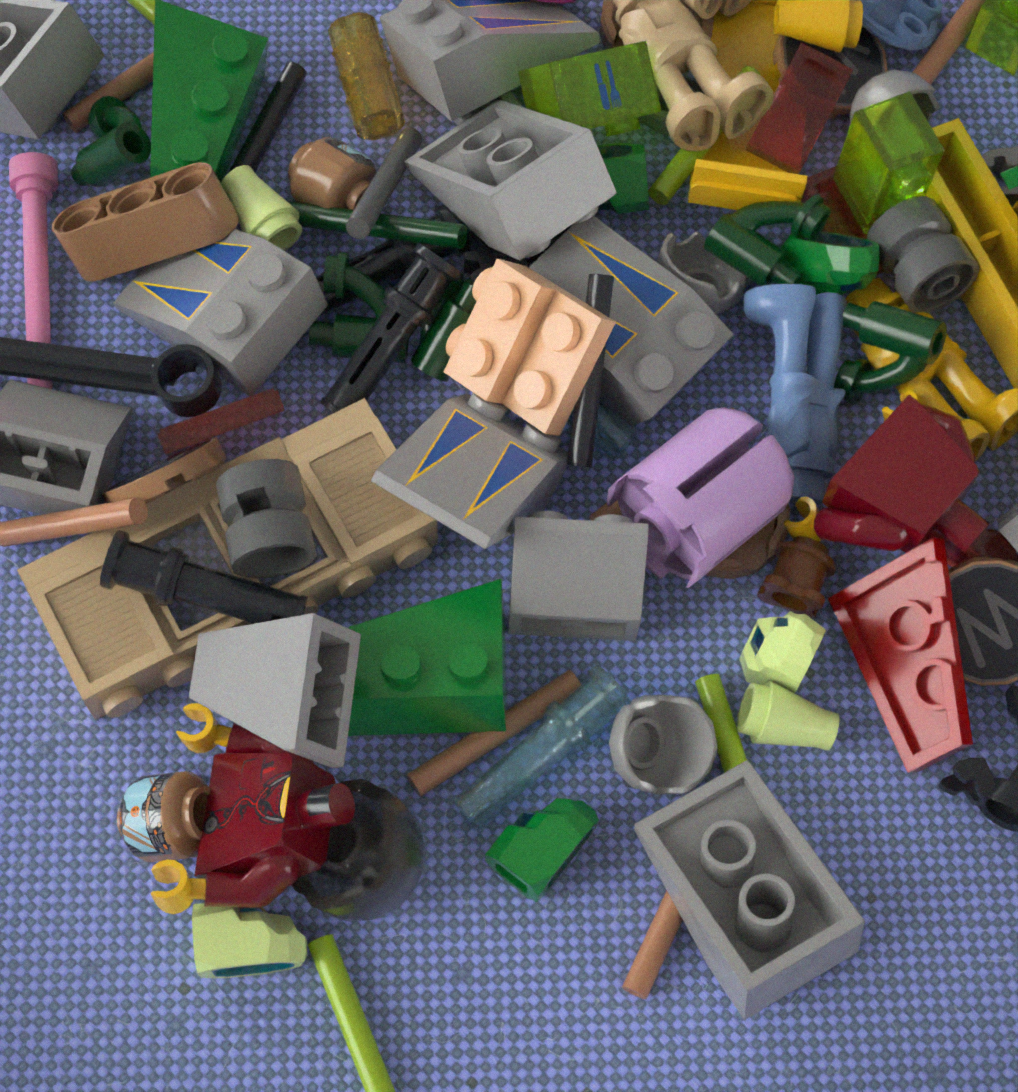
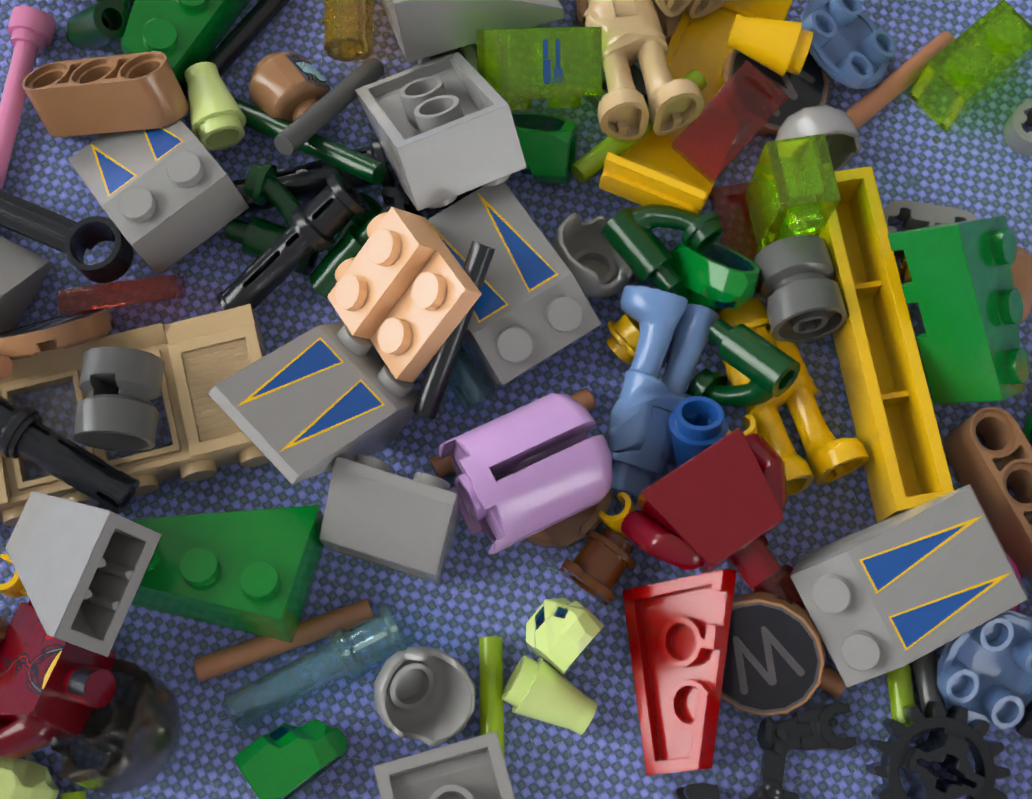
camera: 15 degrees right, 5 degrees up
none -> yellow plate [606,314,640,365]
none -> blue cone [668,396,729,469]

